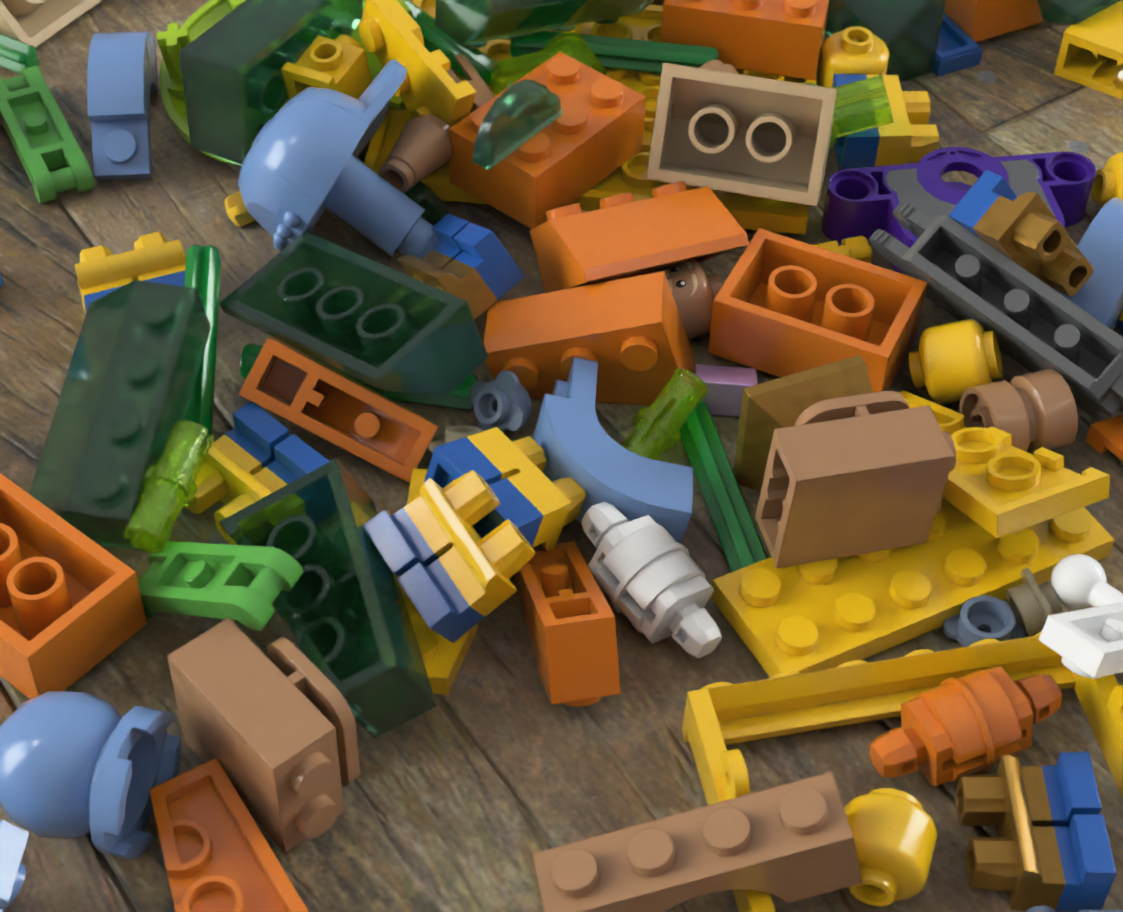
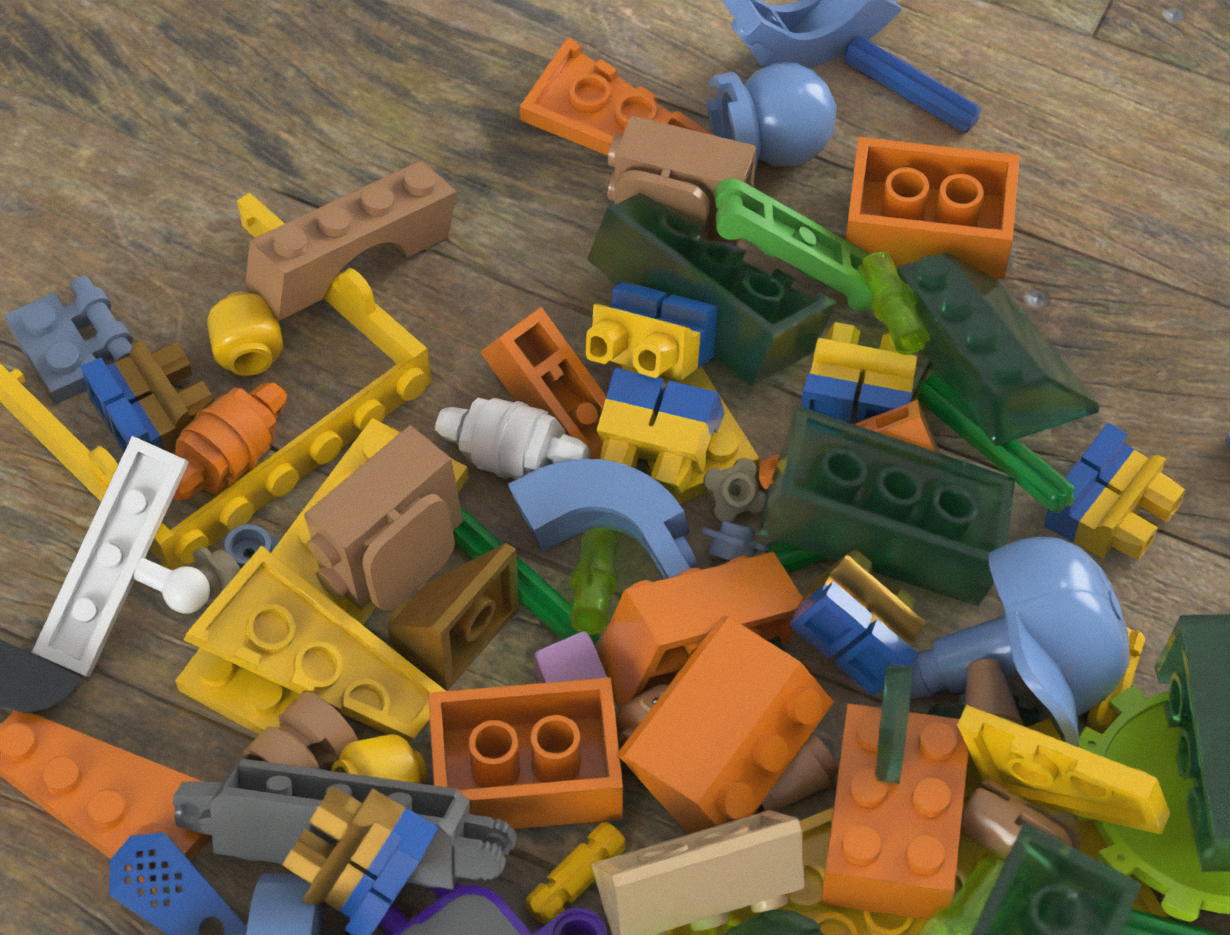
camera: 150 degrees right, 10 degrees up
yellow brick [281,35,372,100] -> none

